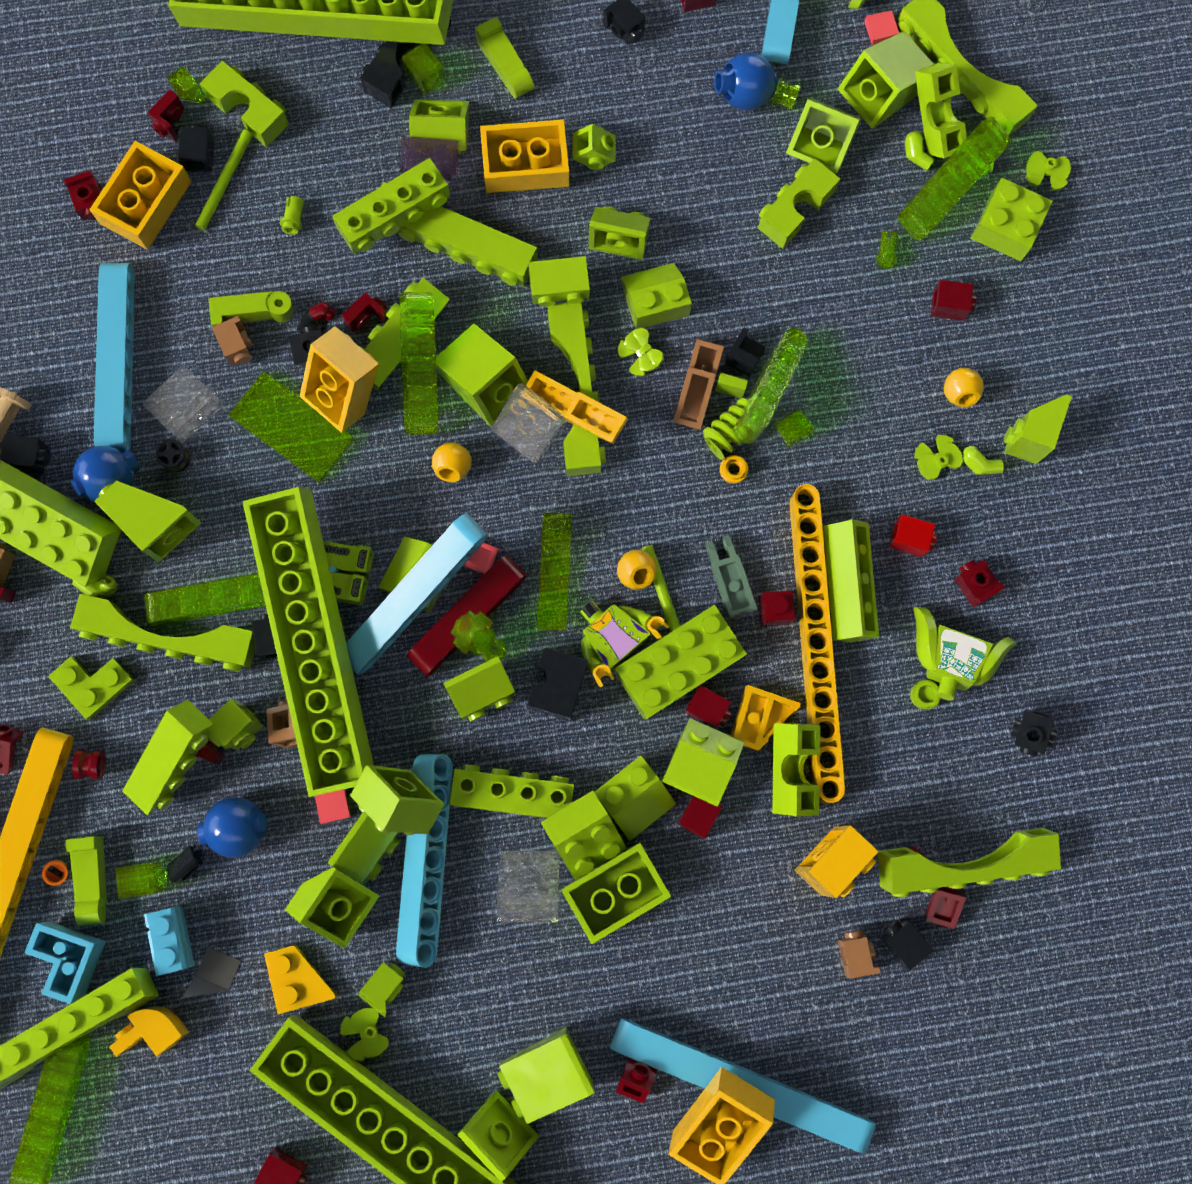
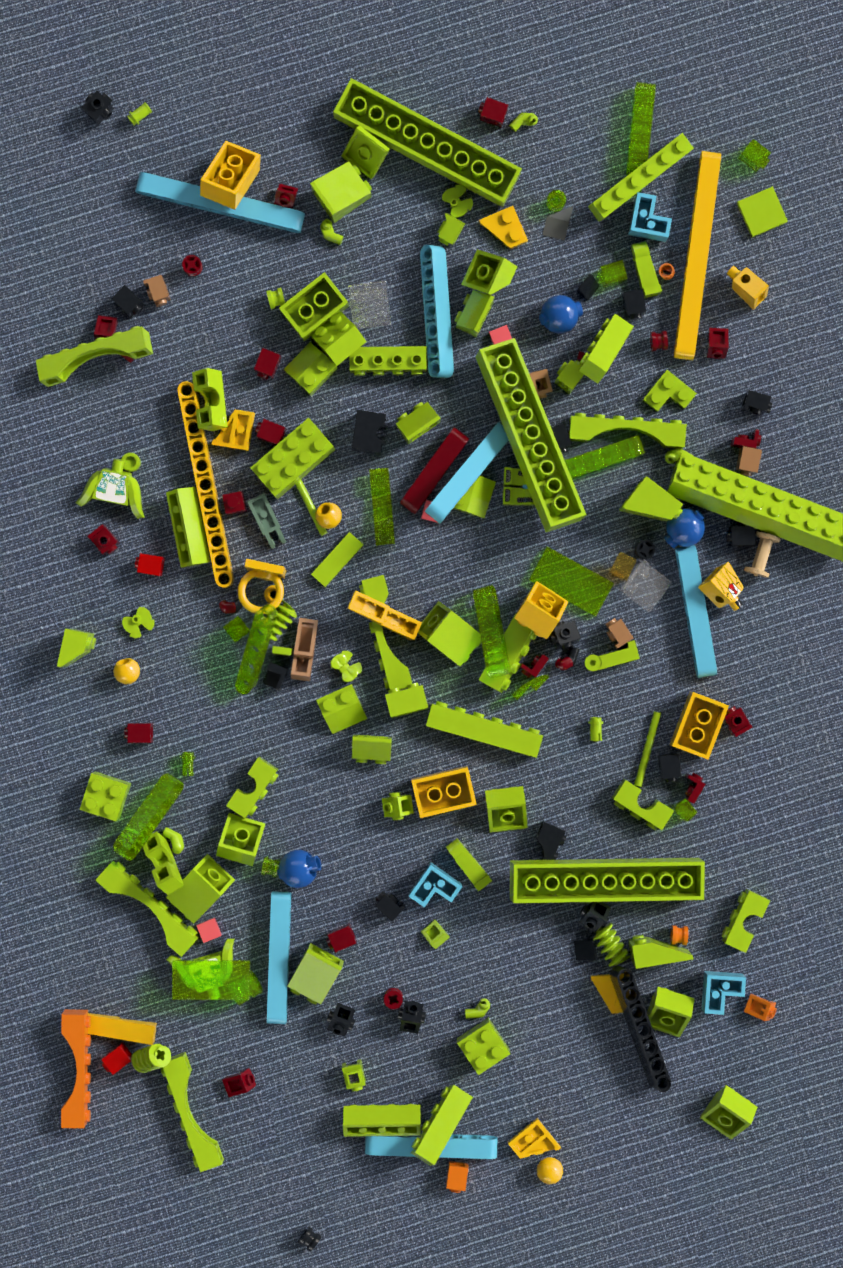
camera: 175 degrees right, 10 degrees up
yellow brick [109,1006,190,1057] -> none
medium azure brick [144,906,195,976] -> none
lime brick [332,158,450,255] -> none
lime brick [350,765,444,835] -> none
bracket [400,136,459,181] -> none
clear neon green brick [402,44,446,96] -> none
yellow piece [432,442,472,483] -> none
clear neon green connector [450,611,507,662] -> none
clear plate [490,383,566,464] -> none
torso [580,601,669,687] -> none
lime slope [662,718,745,806] -> none
yellow brick [794,825,879,898] -> none
lime arm [963,446,1004,475] -> none
black brick [1011,708,1058,756] -> none
lime piece [1026,151,1071,191] -> none
none -> dark red wheel [182,255,203,277]
none -> dark red arm [219,598,243,614]
none -> yellow tile [238,559,286,614]
none -> lime wheel [266,287,285,310]
none -> lime tile [311,532,364,587]
none -> lime arm [320,219,344,245]
none -> medium azure brick [409,862,462,907]
none -> lime arm [509,113,538,132]
none -> clear neon green slope [511,674,549,700]
none -> clear neon green wheel [546,190,566,212]
none -> clear yellow panel [608,552,637,581]
none -> black brick [622,289,646,320]
none -> yellow torso [698,562,743,611]

